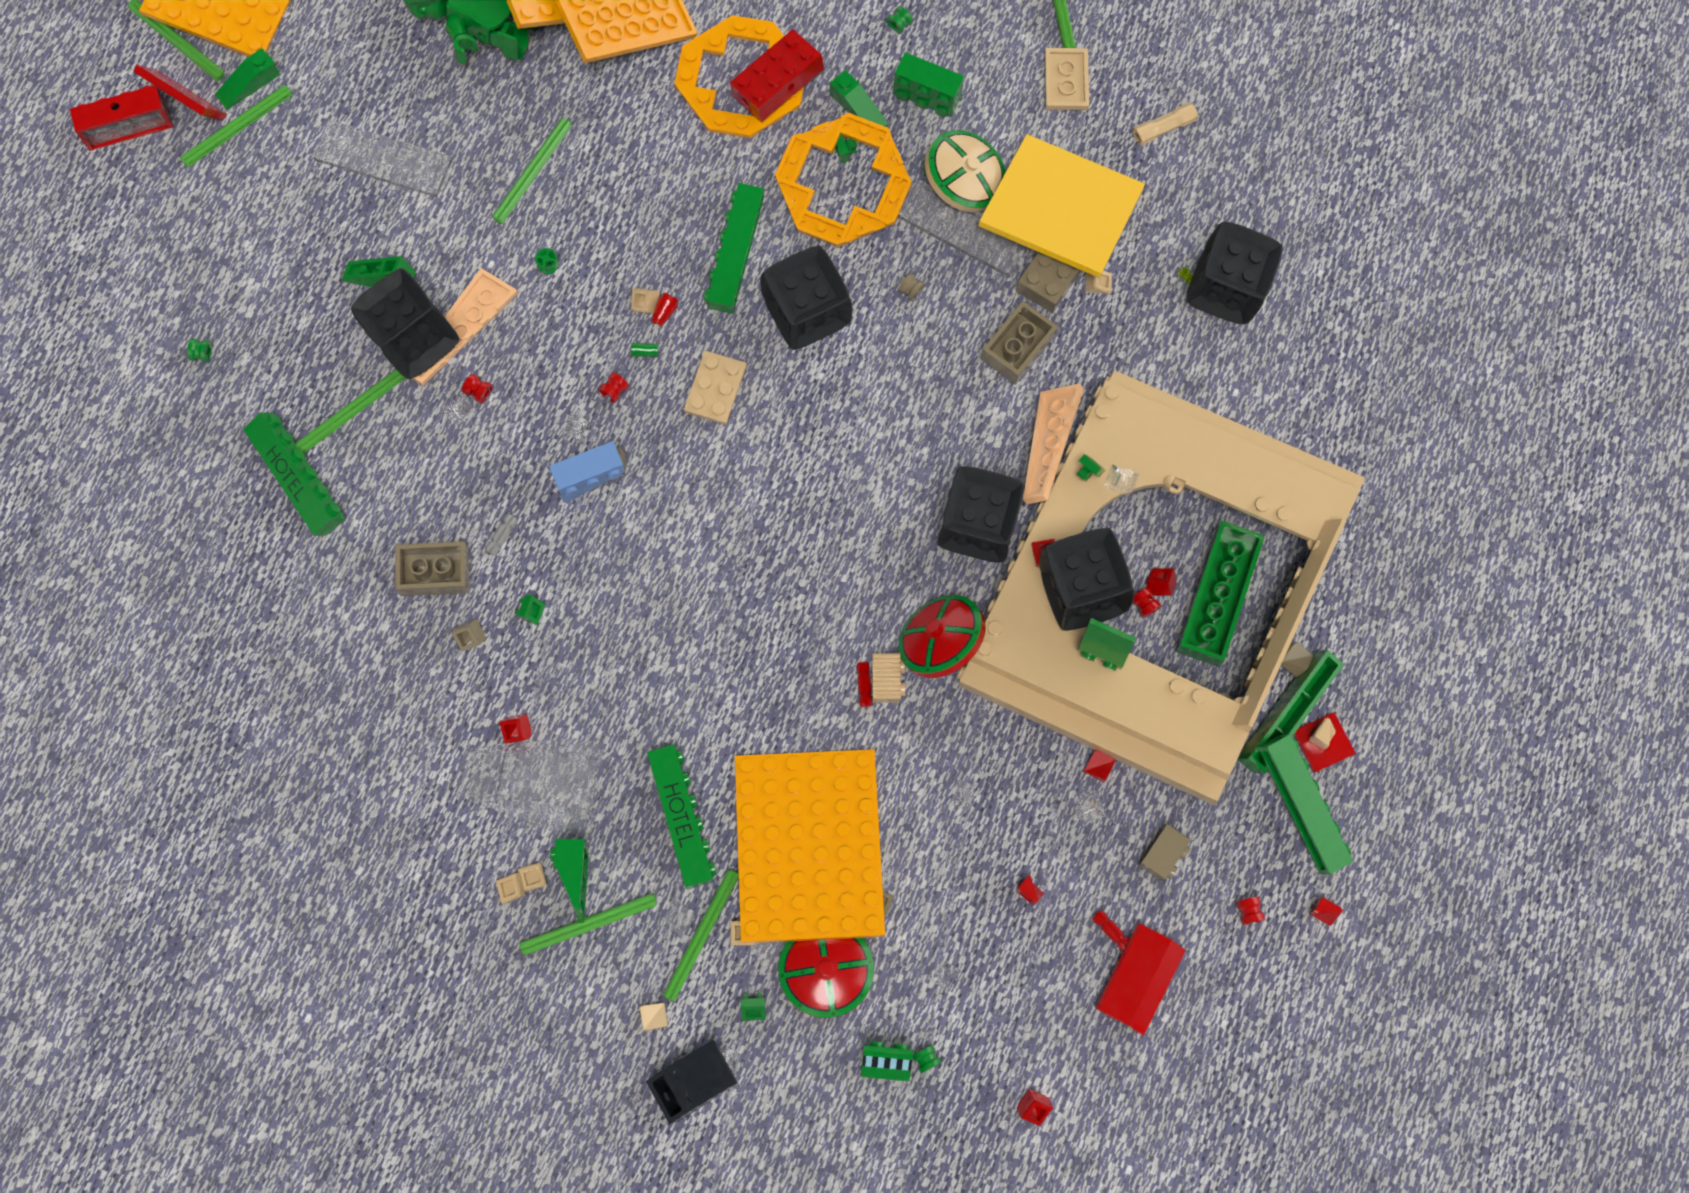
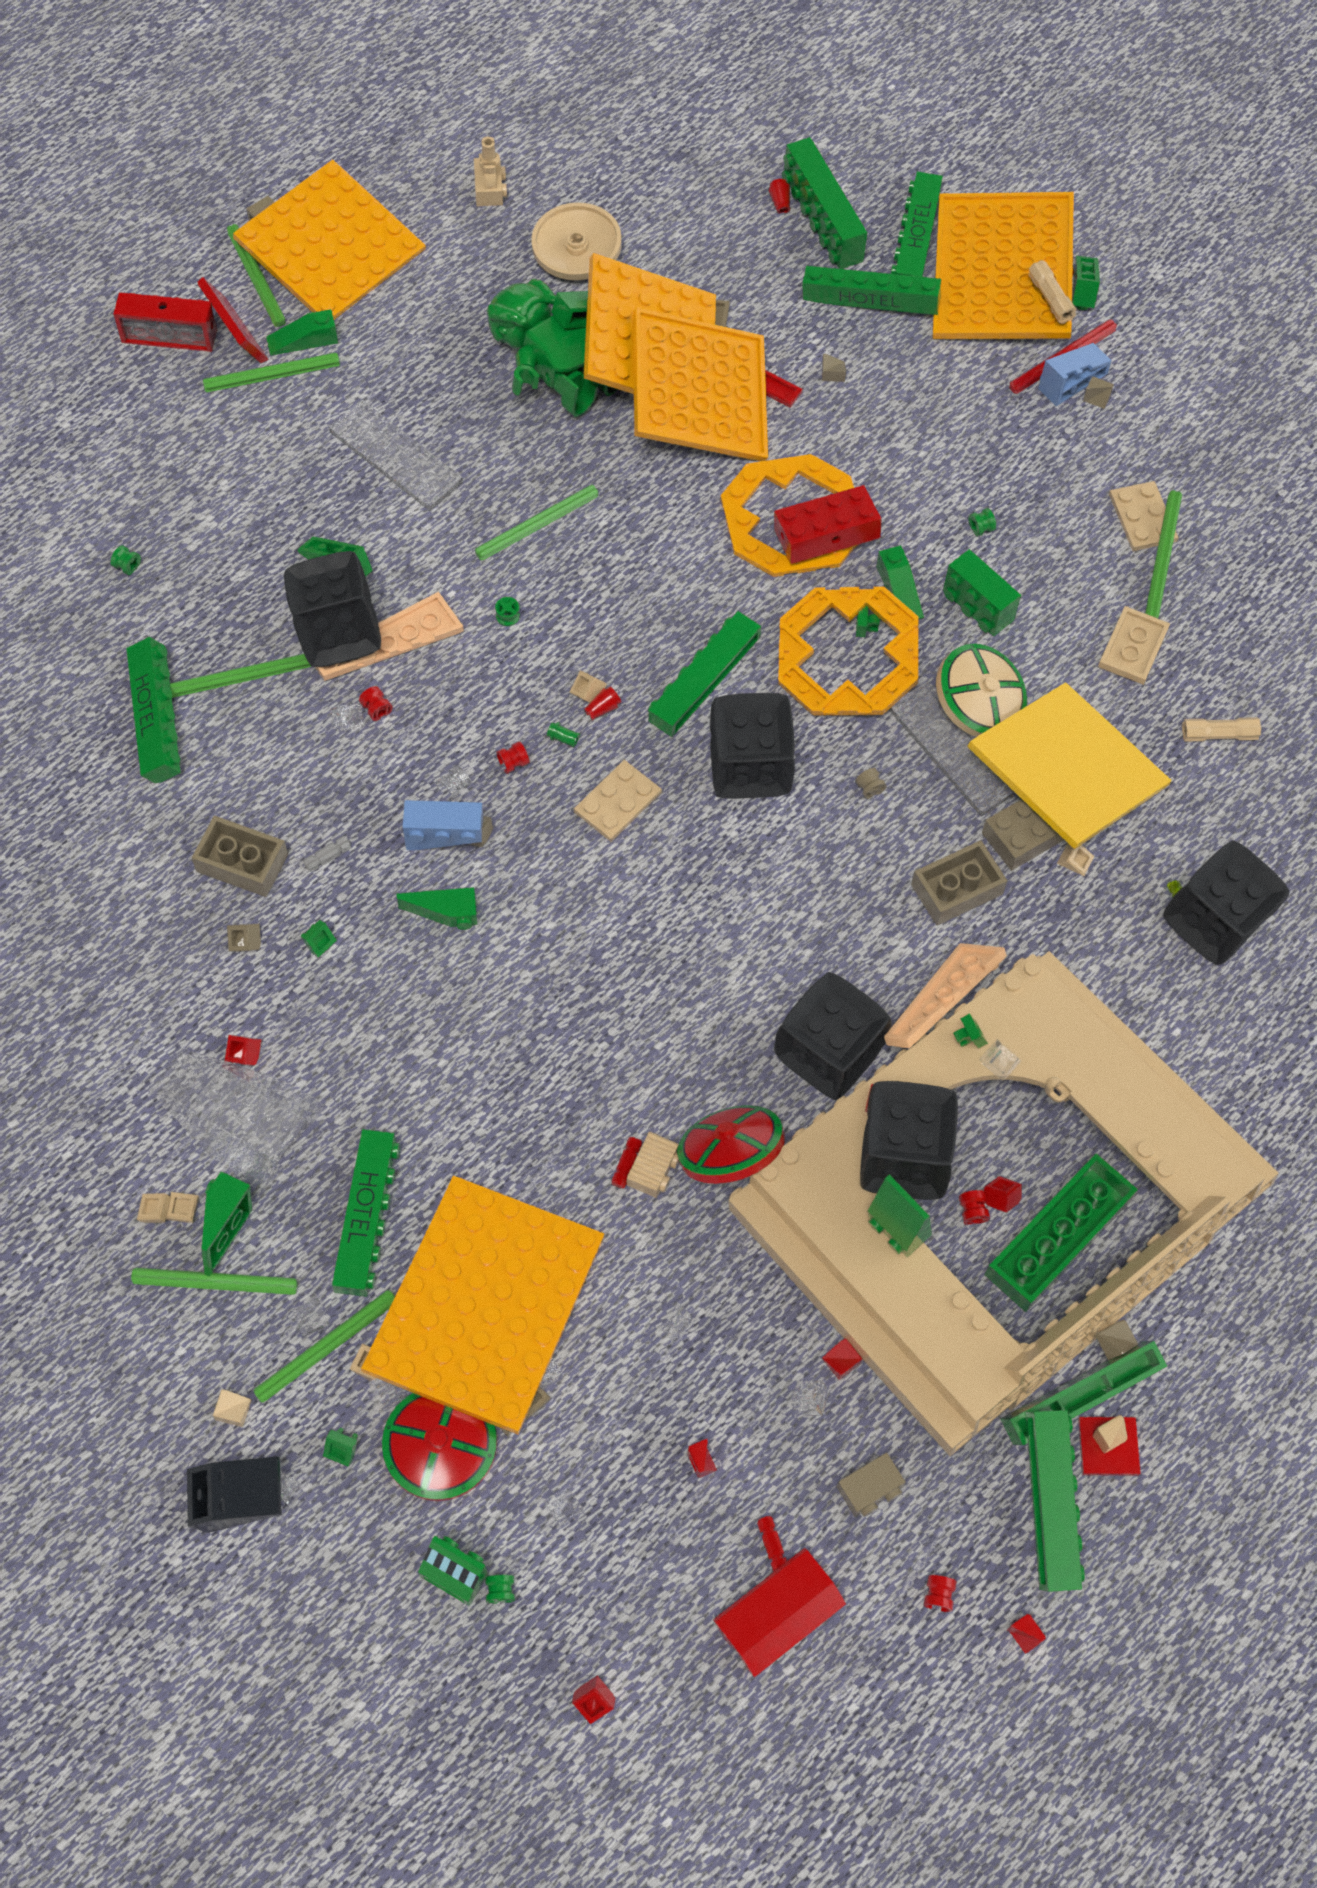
camera: 25 degrees right, 10 degrees down
none -> green slope [396,887,478,930]

